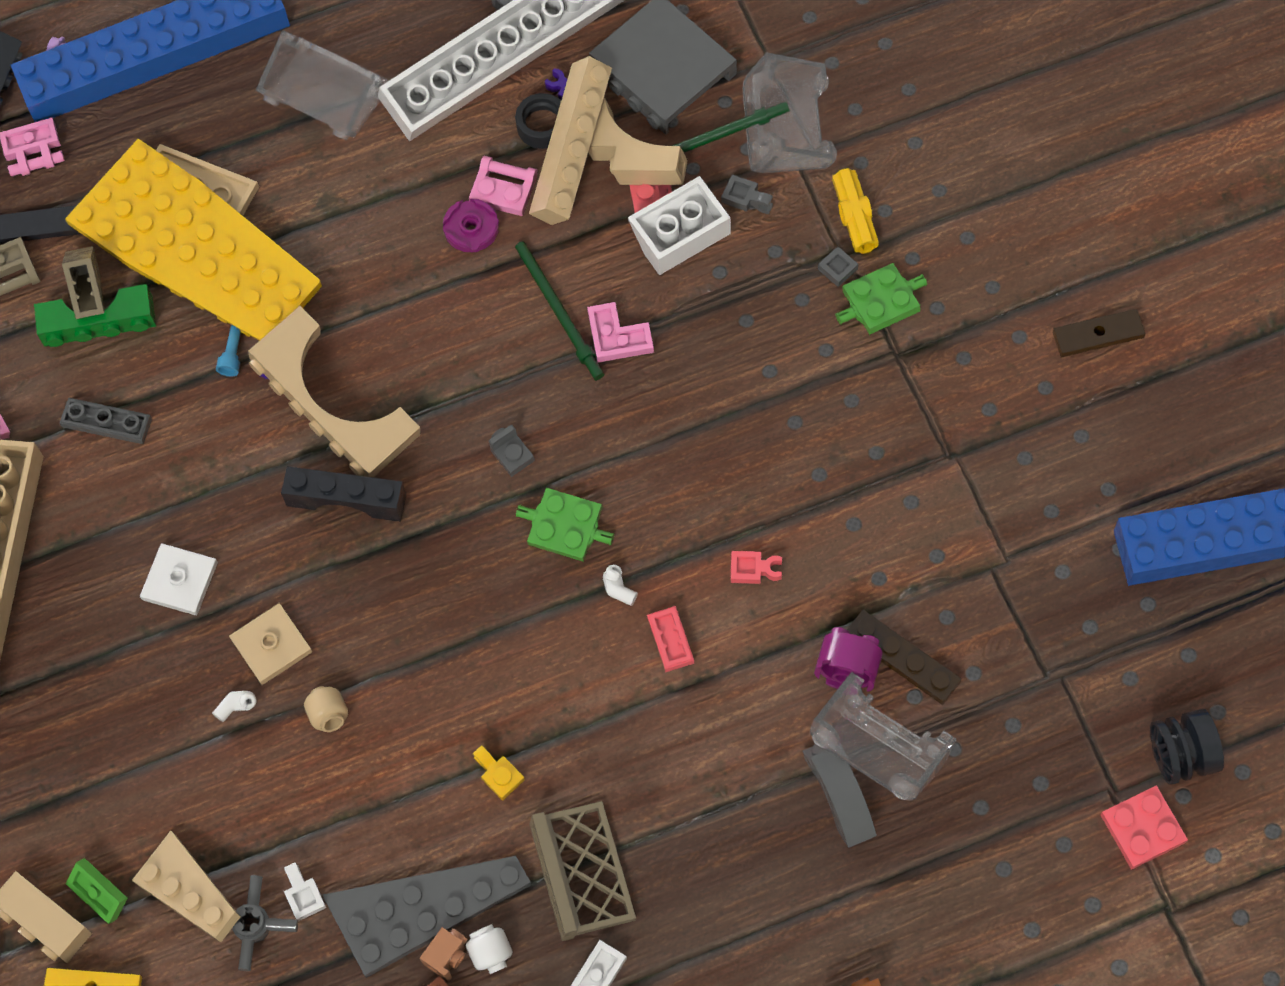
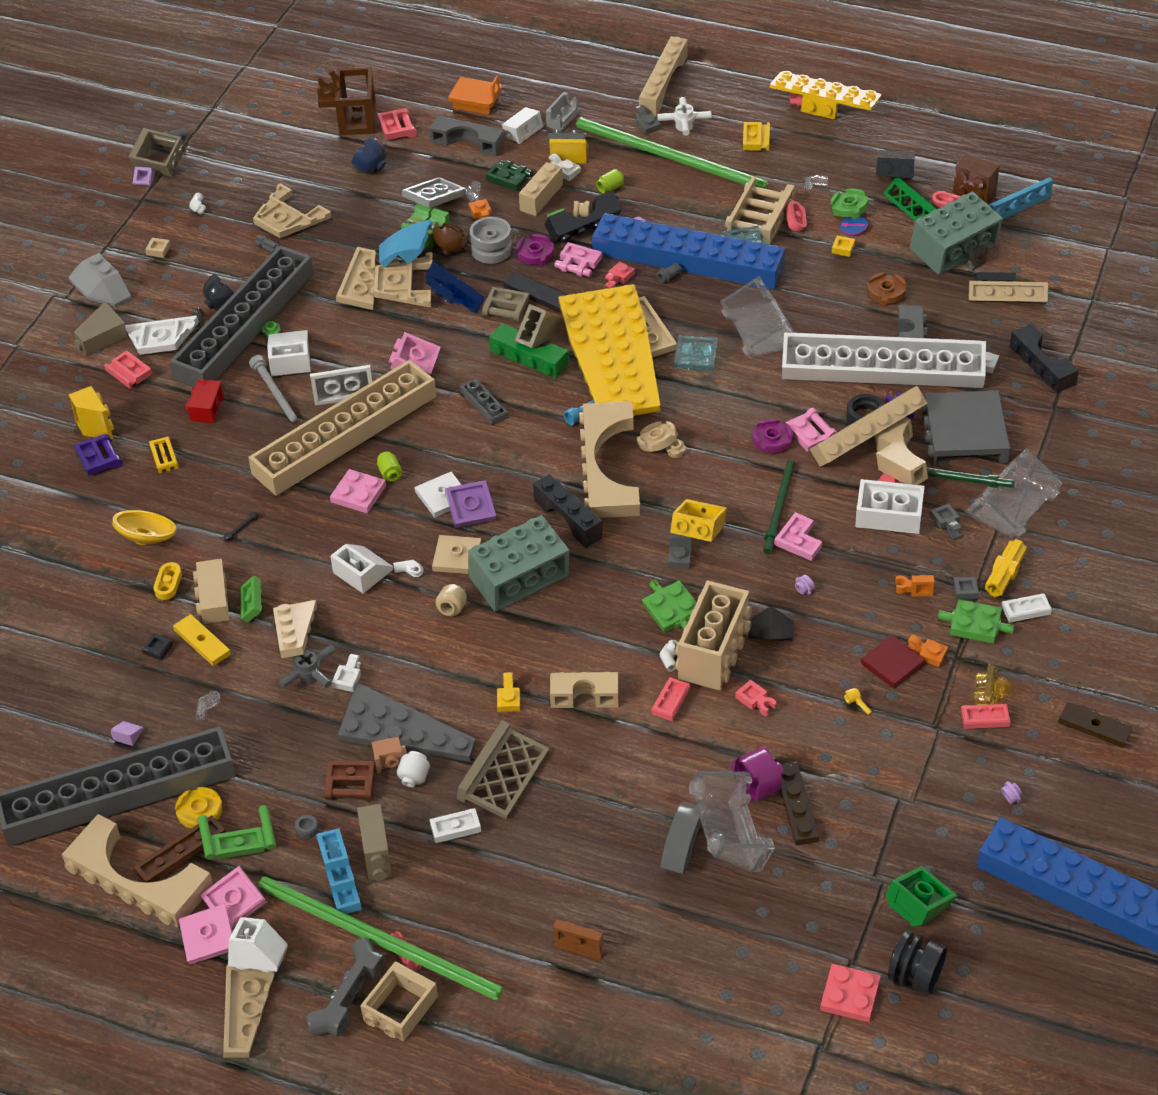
camera: 40 degrees right, 20 degrees down
none -> bright pink plate [330,469,386,514]
none -> white slope [331,544,394,594]
none -> lime brick [377,452,403,482]
none -> medium lavender plate [445,480,496,528]
none -> sand green brick [468,515,569,612]
none -> tan arch [550,672,619,708]
none -> coral plate [605,262,635,288]
none -> tan plate [637,421,678,452]
none -> dark grey pin [657,263,681,283]
none -> tan plate [666,439,686,458]
none -> yellow window [670,499,727,542]
none -> clear light blue plate [674,335,718,371]
none -> tan brick [675,580,752,691]
none -> black slope [748,606,794,641]
none -> lavender plate [795,575,815,595]
none -> yellow hand [844,688,872,715]
none -> dark red tile [861,635,925,689]
none -> green slope [886,866,958,926]
none -> orange plate [895,575,934,597]
none -> orange plate [908,635,948,667]
none -> coral plate [961,704,1010,729]
none -> clear yellow hips [973,665,1012,705]
none -> lavender plate [1001,781,1022,804]
none -> white plate [1002,593,1052,623]

